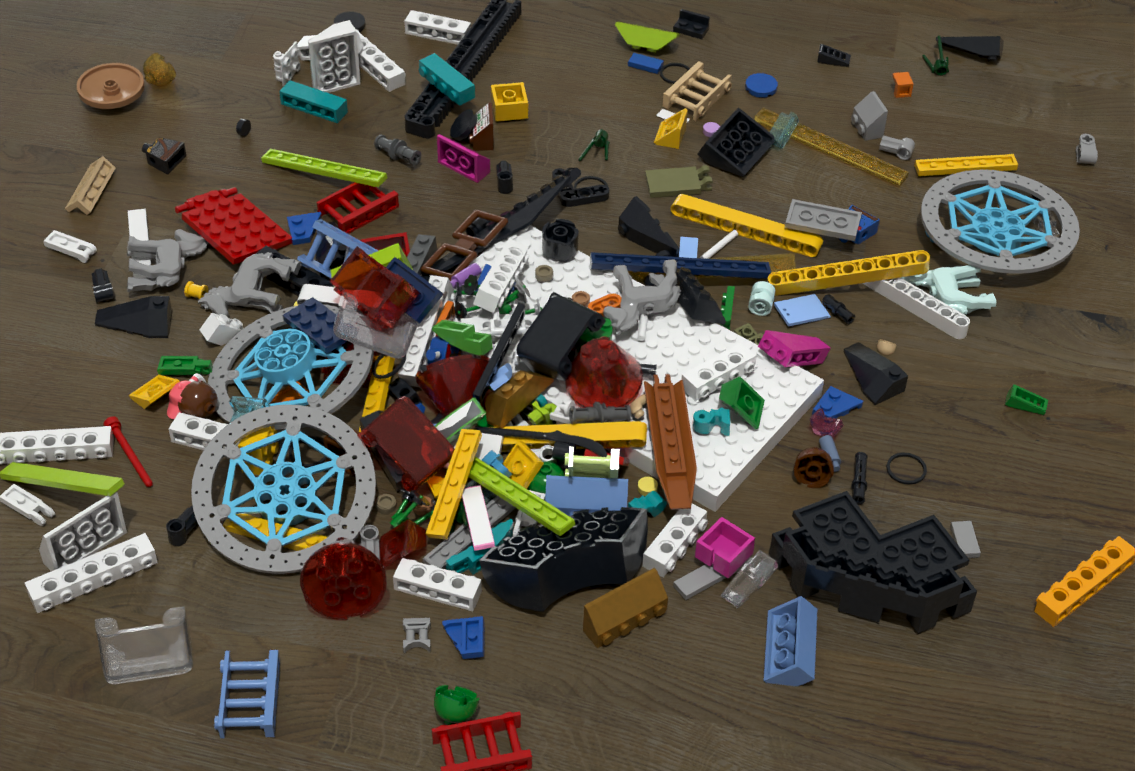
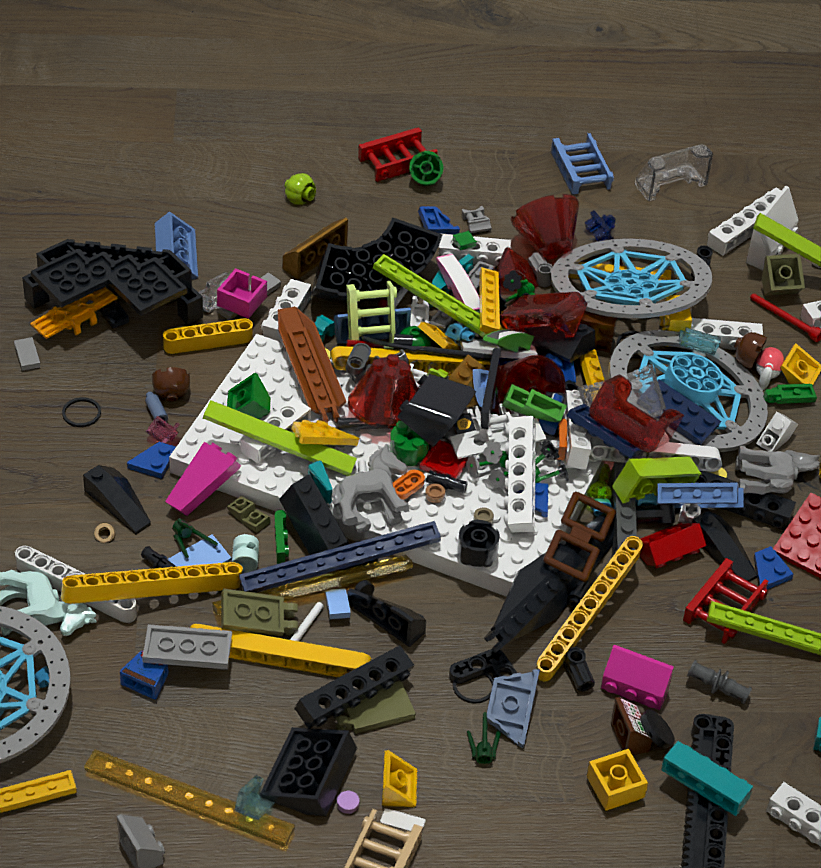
camera: 165 degrees right, 0 degrees up
medium lavender cylinder [450,263,482,288] -> none
tan arm [630,394,647,419] -> none
teal leg [693,407,730,436] -> none
black pin [851,452,868,504] -> none
light grey piece [879,136,915,160] -> none
none -> yellow beam [163,319,253,354]
none -> dark green plant [172,518,218,558]
none -> lime tile [202,400,357,476]
none -> olive tile [221,589,298,637]
none -> lime plant [284,173,316,205]
none -> yellow wing [291,420,360,446]
none -> black brick [294,645,414,729]
none -> teal slope [308,460,333,504]
none -> dark grey piece [345,343,371,375]
none -> green tile [452,231,476,251]
none -> sand blue wing [487,669,539,748]
none -> yellow beam [536,536,642,681]
none -> clear blue hips [584,210,616,242]
none -> olive slope [762,254,805,296]

